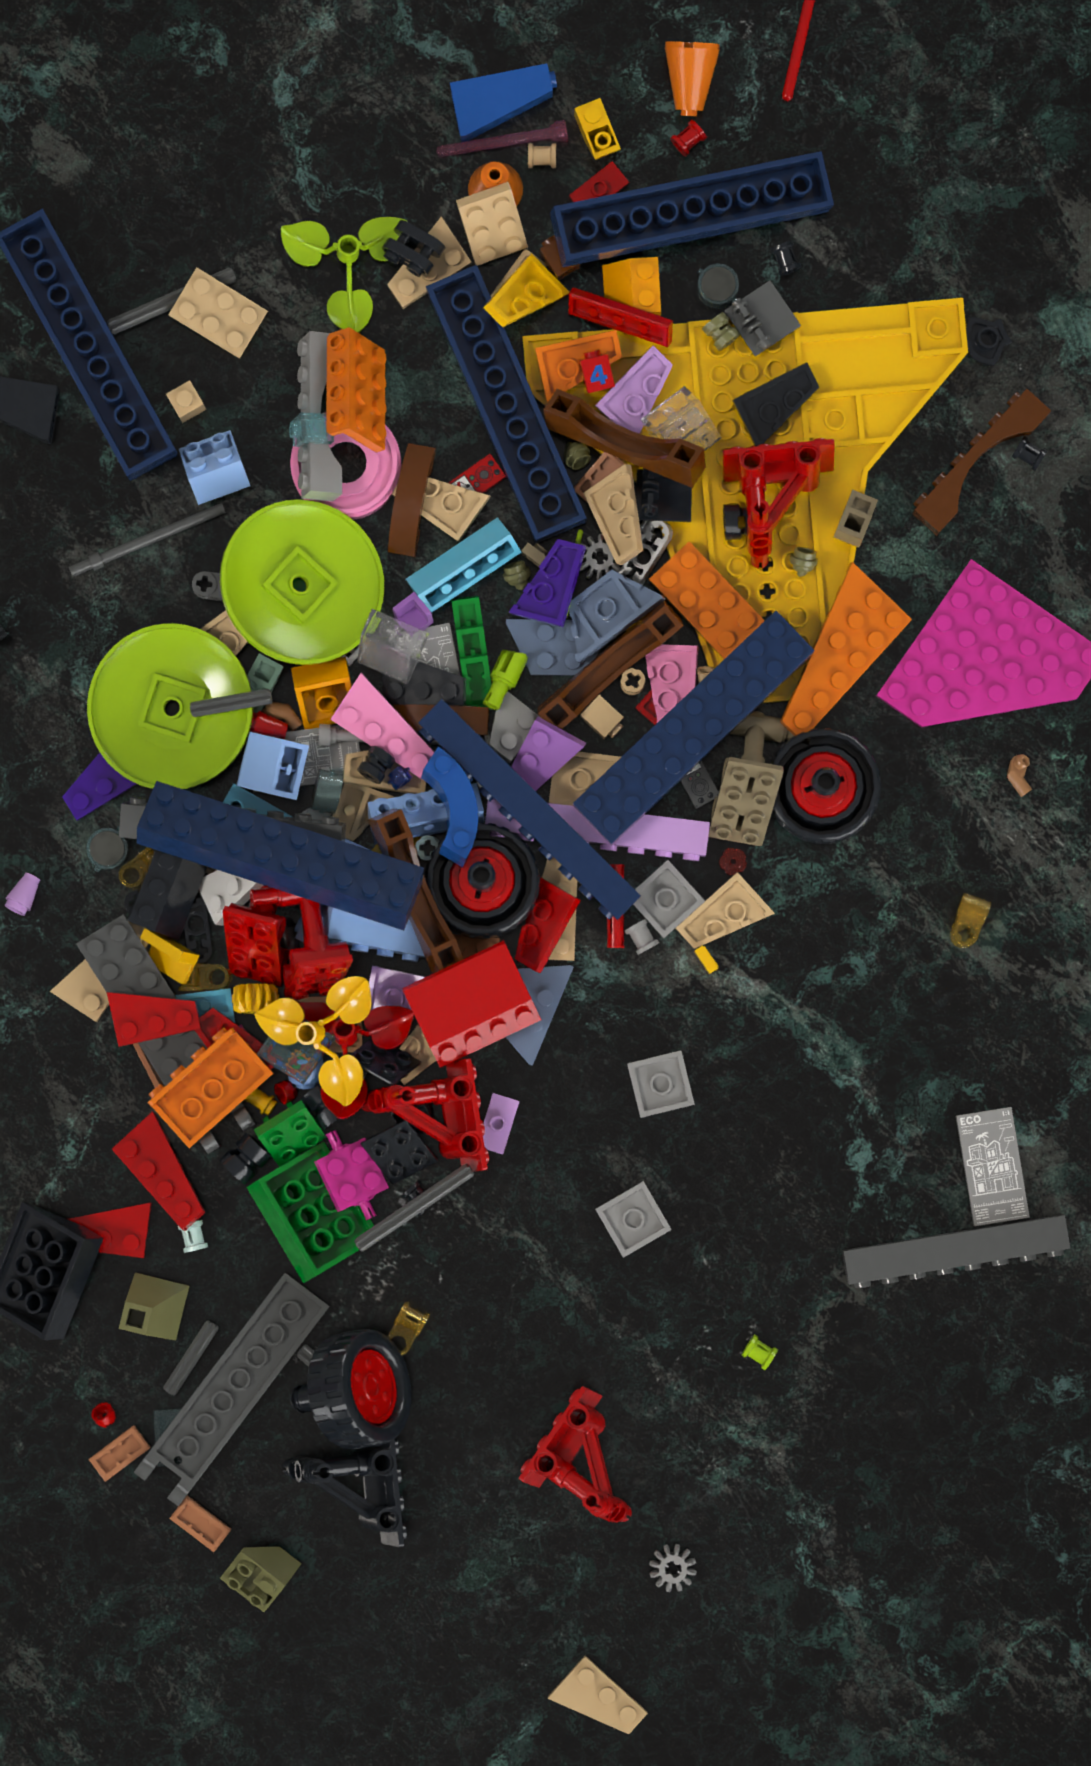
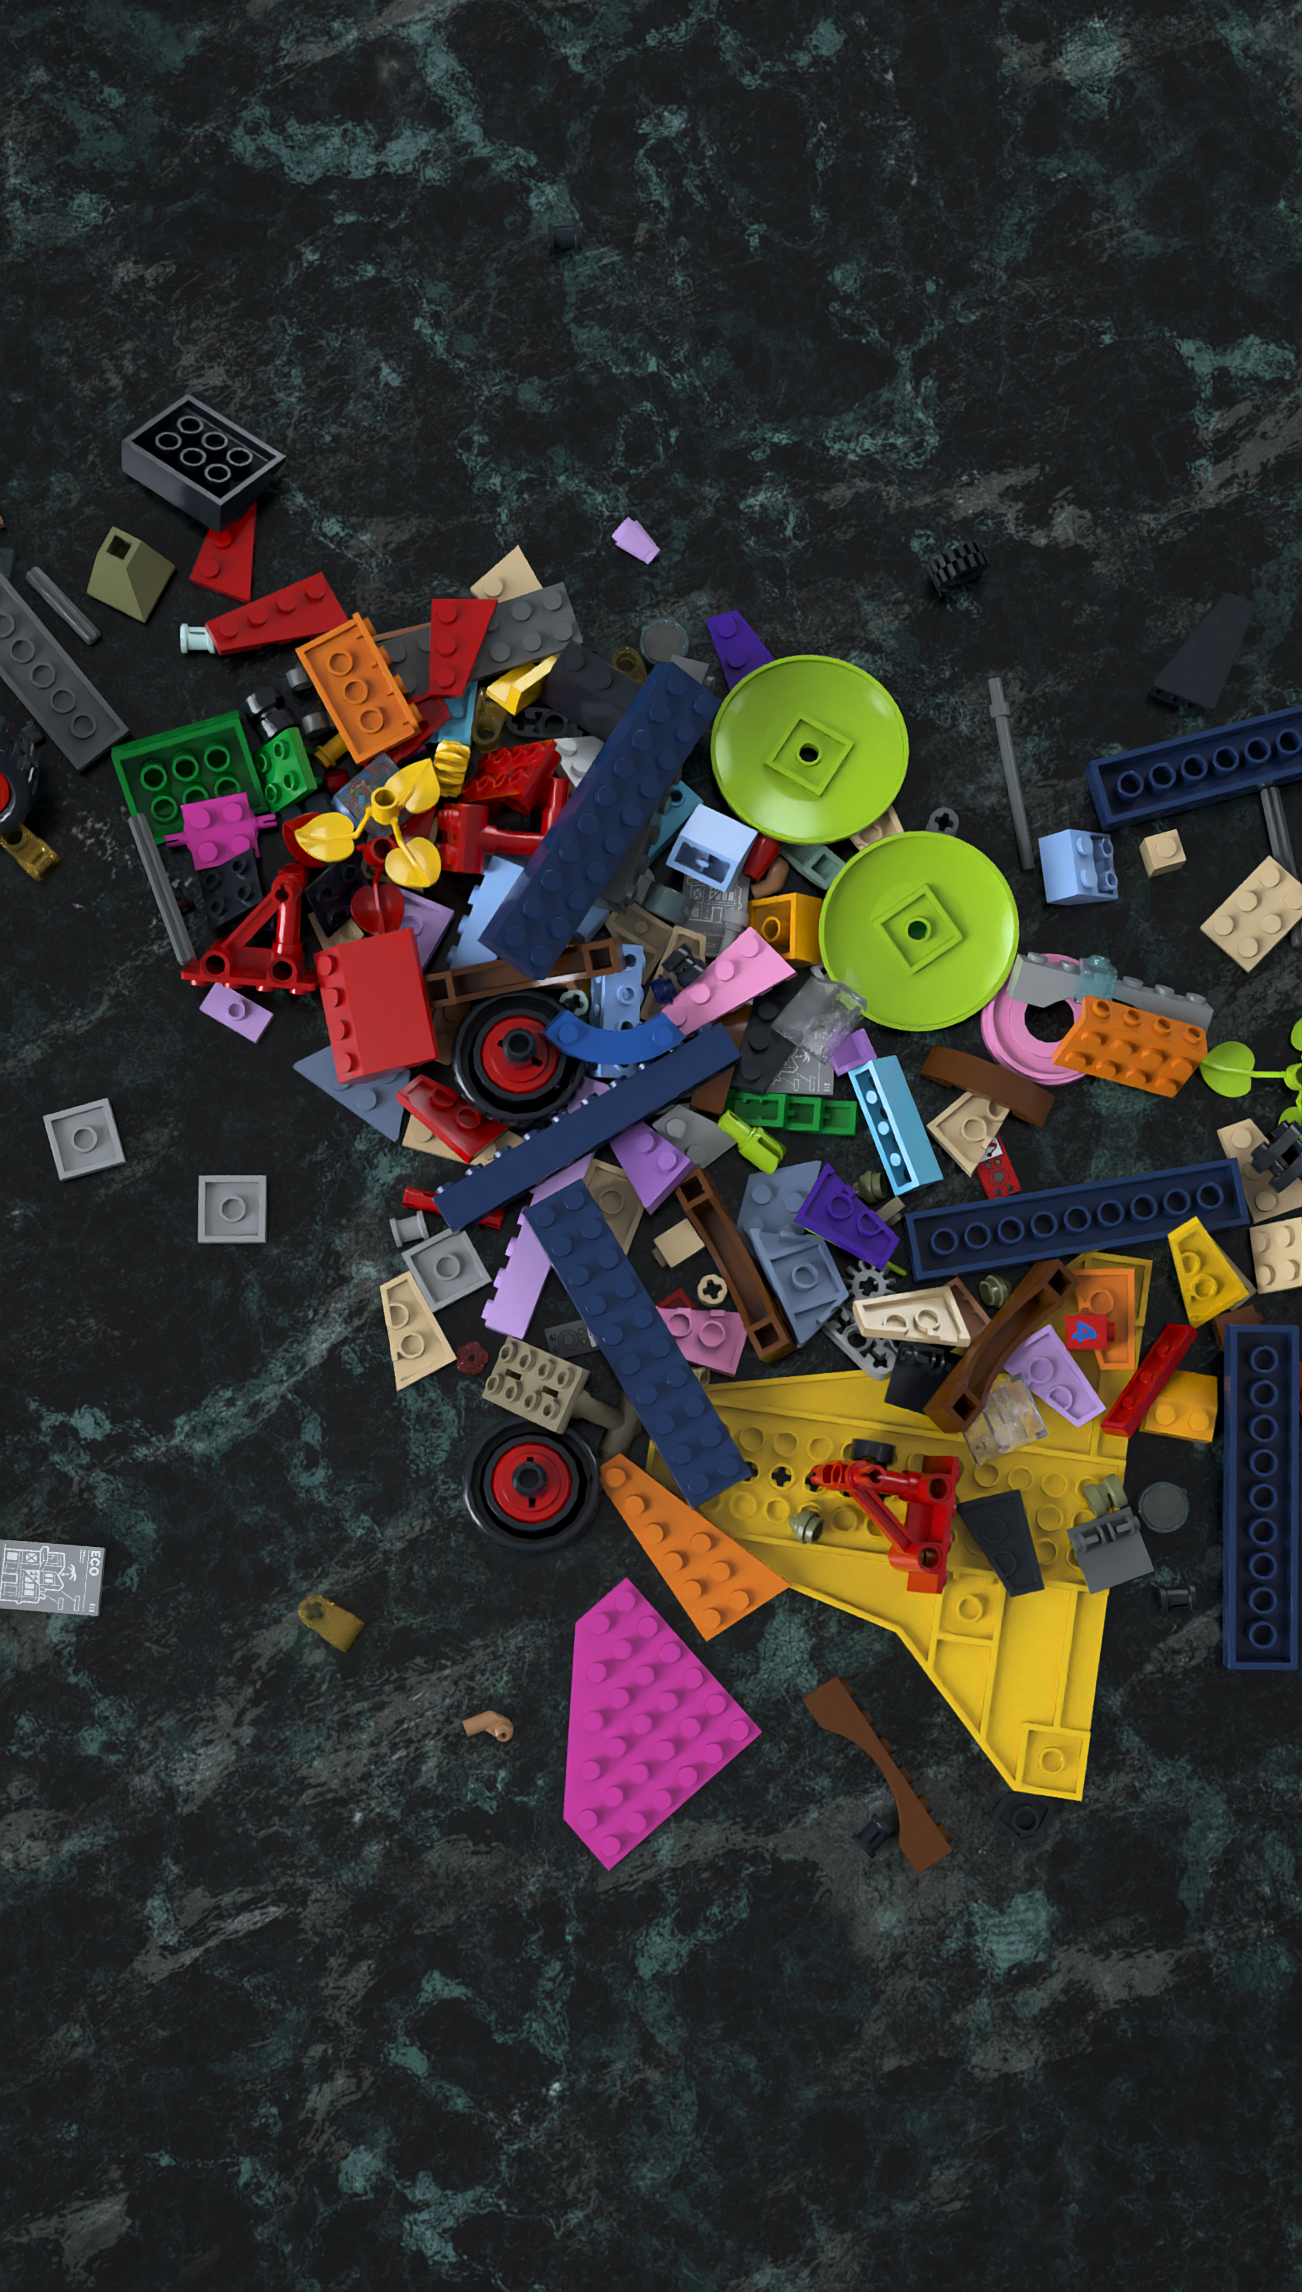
camera: 100 degrees right, 5 degrees down
red hinge [91,1403,116,1428] -> none
dark grey axle [190,689,273,717] -> none
orange plate [649,541,765,659] -> none
yellow tile [694,945,718,974] -> none
dark tan brick [833,489,878,548] -> none

